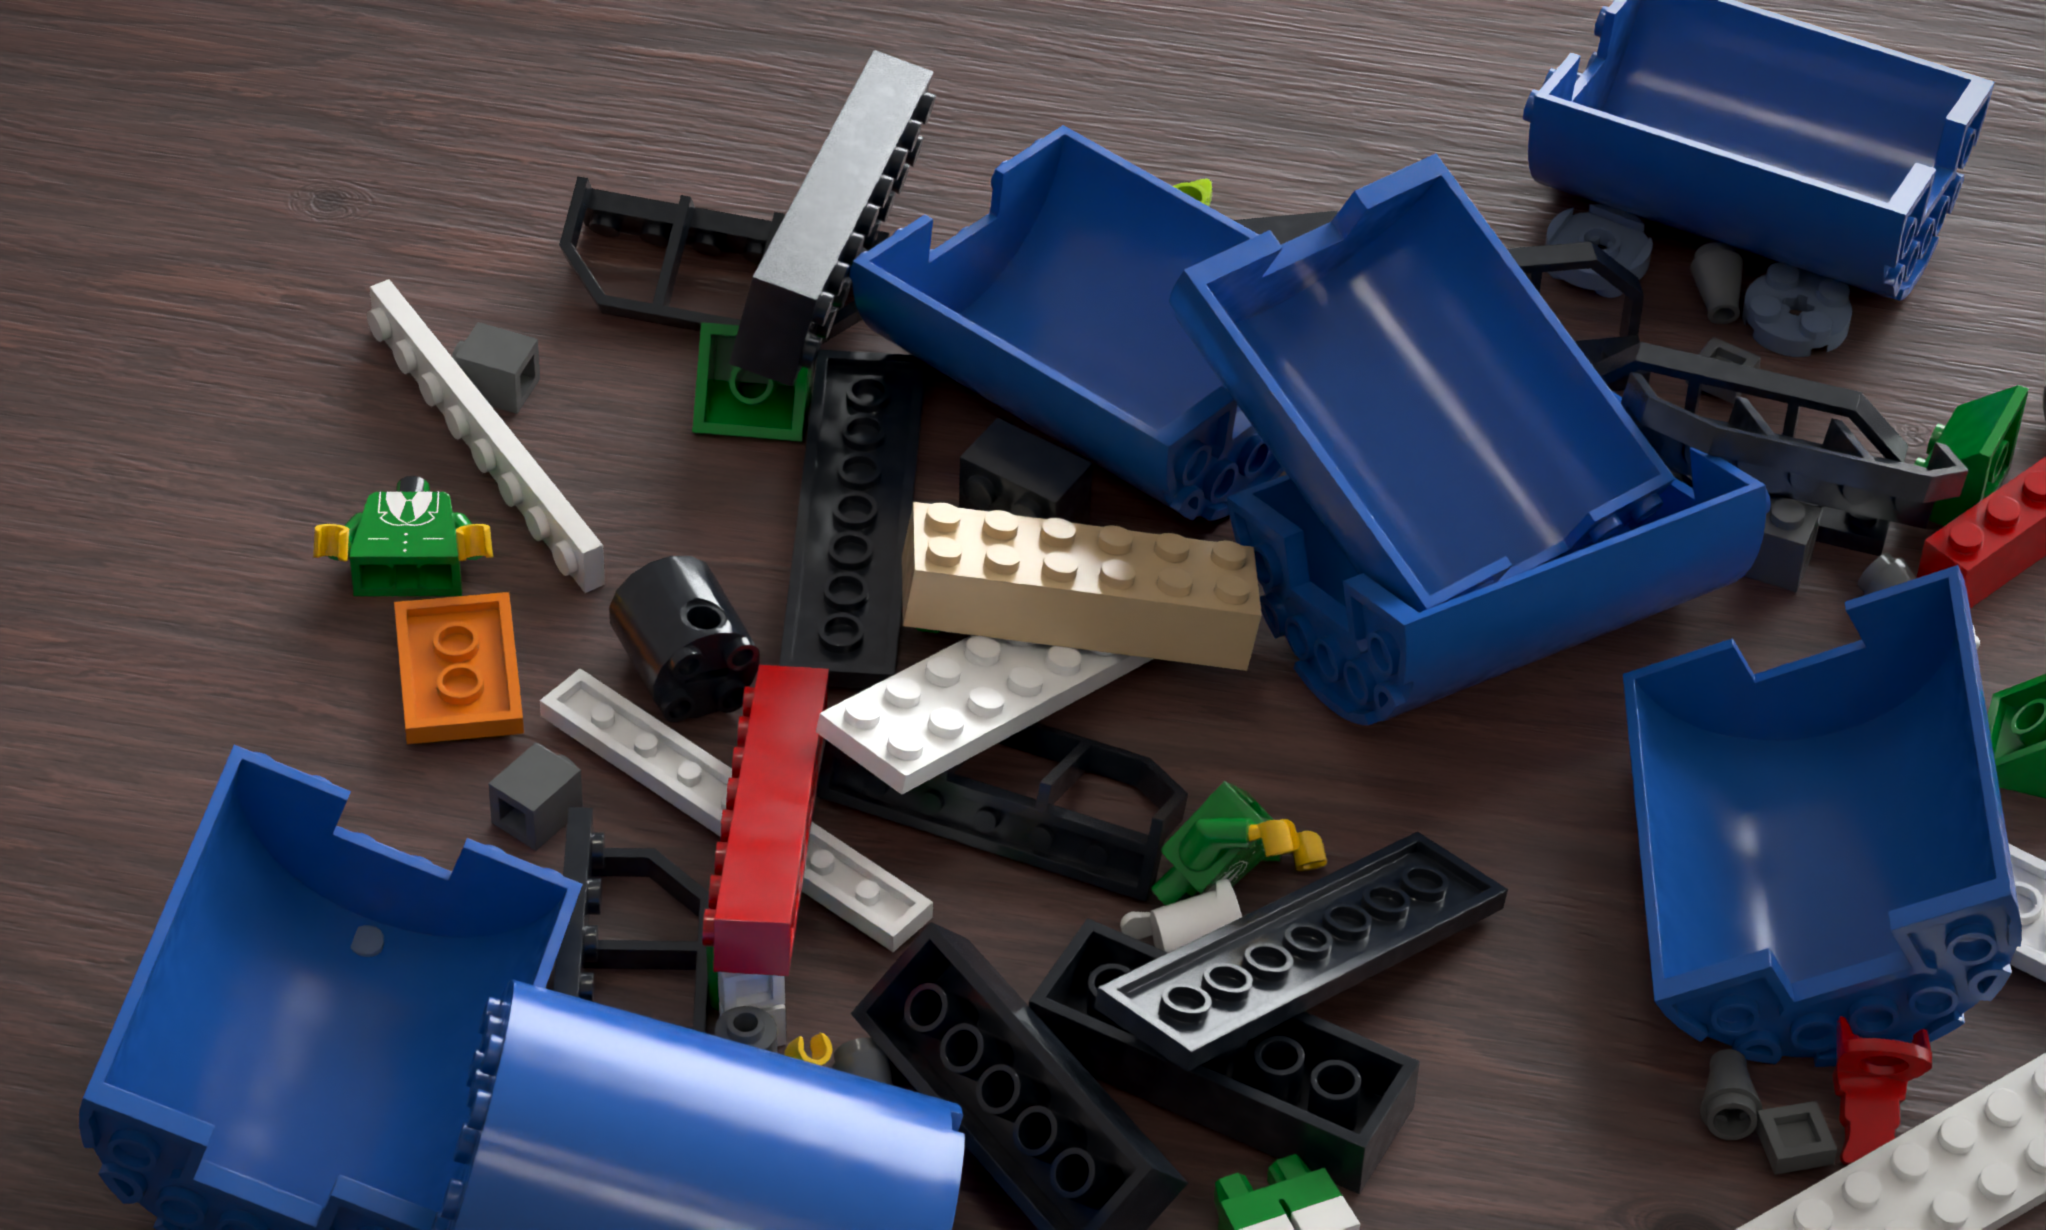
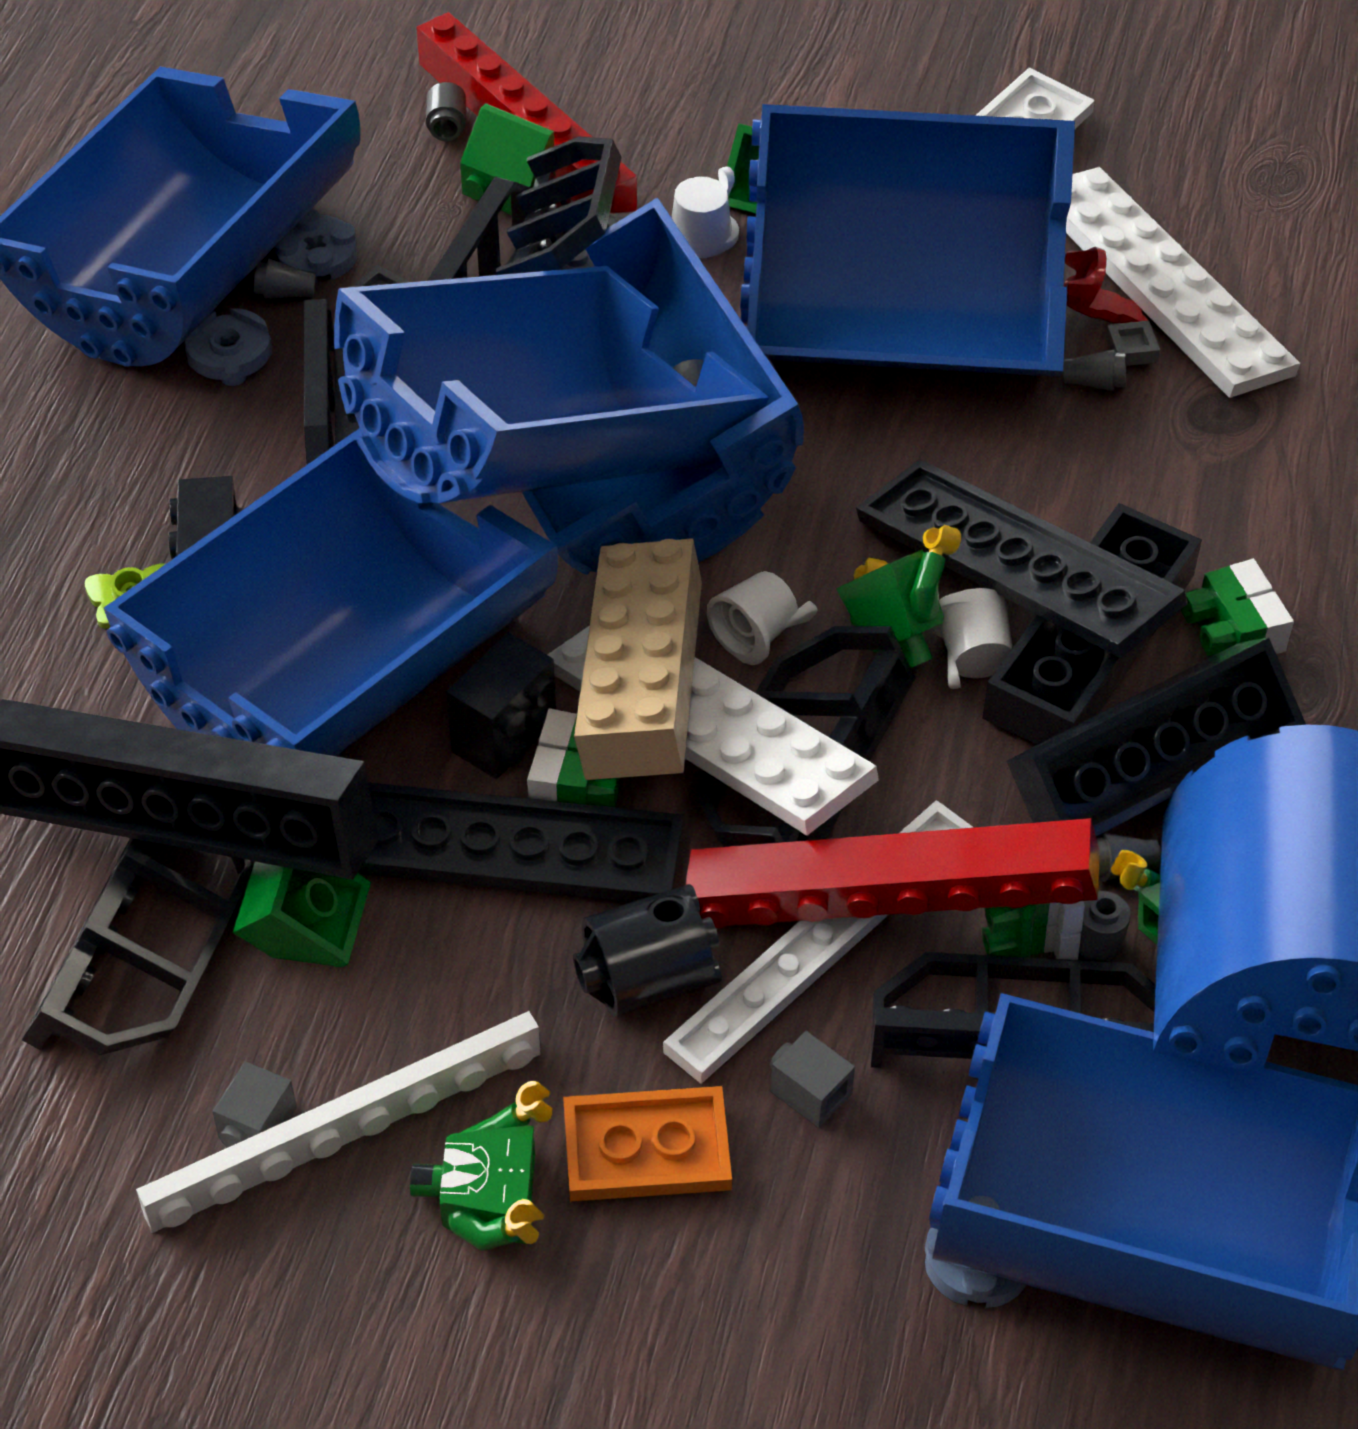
camera: 85 degrees left, 5 degrees up
none -> white hat [707,571,818,665]

